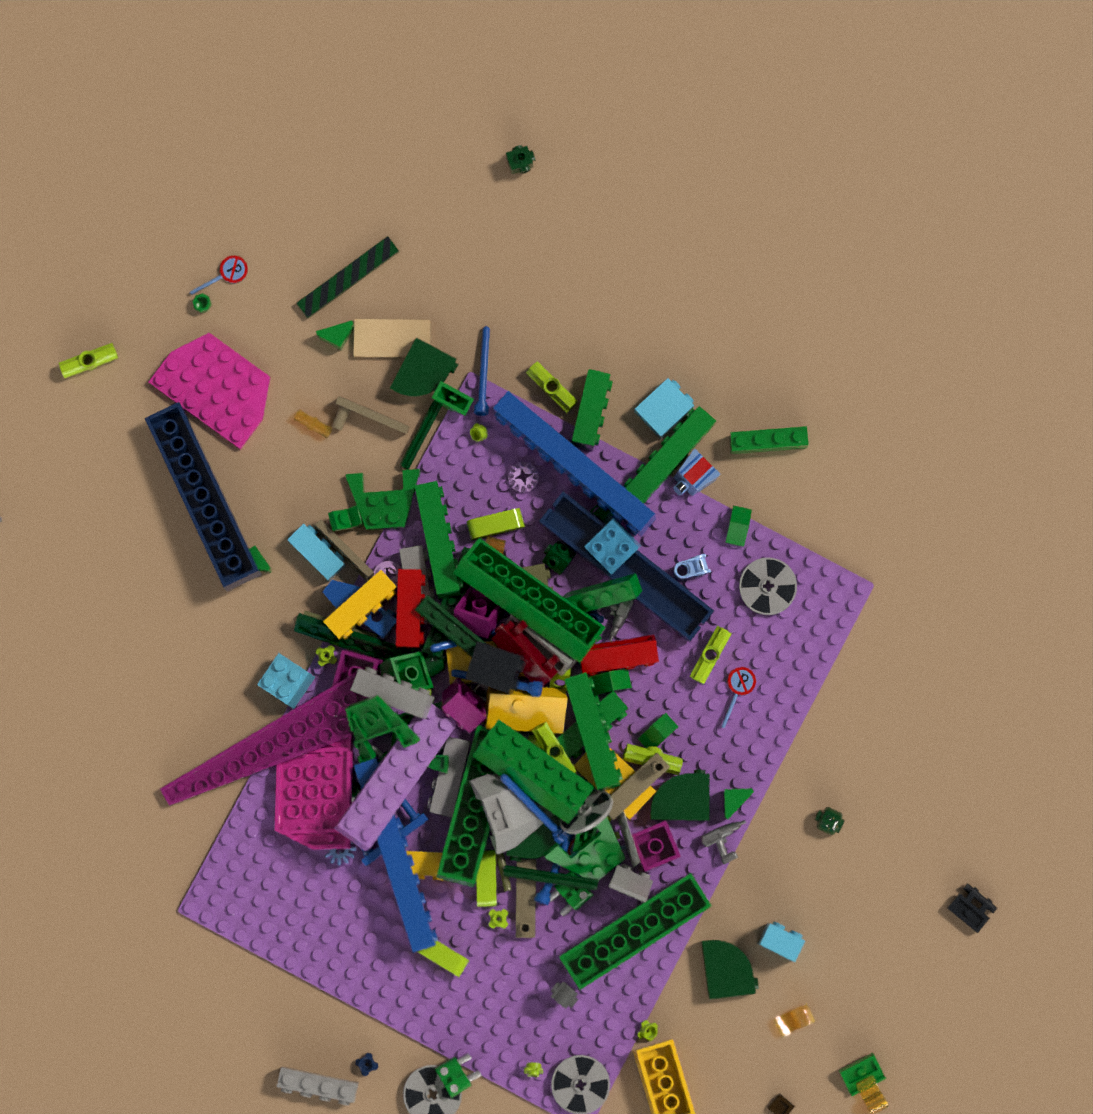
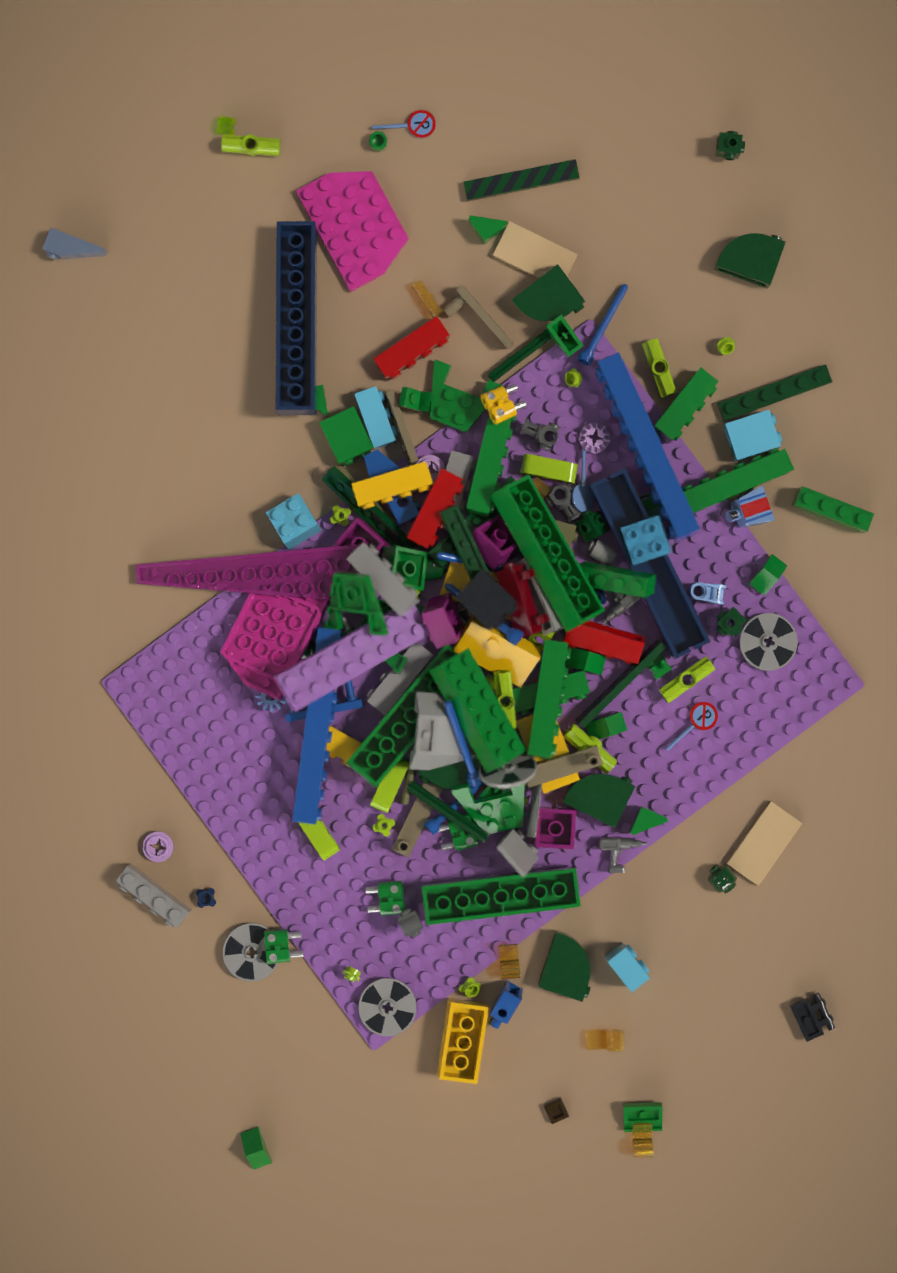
camera: 25 degrees right, 5 degrees up
none -> lavender gear [143,832,173,862]
none -> clear neon green plate [216,116,236,135]
none -> green brick [319,406,374,467]
none -> green piece [366,881,405,916]
none -> red brick [373,316,450,380]
none -> yellow piece [481,384,527,424]
none -> blue torso [489,980,523,1029]
none -> clear yellow panel [498,944,520,980]
none -> dark grey connector [520,418,560,452]
none -> dark grey connector [545,483,582,524]
none -> medium blue piece [571,449,593,513]
none -> dark green tile [575,640,666,728]
none -> light grey brick [587,539,617,565]
none -> green tile [647,653,672,680]
none -> dark green brick [714,233,786,289]
none -> dark green brick [715,607,747,637]
none -> lime plate [717,337,735,355]
none -> dark green plate [717,364,832,422]
none -> tan tile [726,801,803,886]

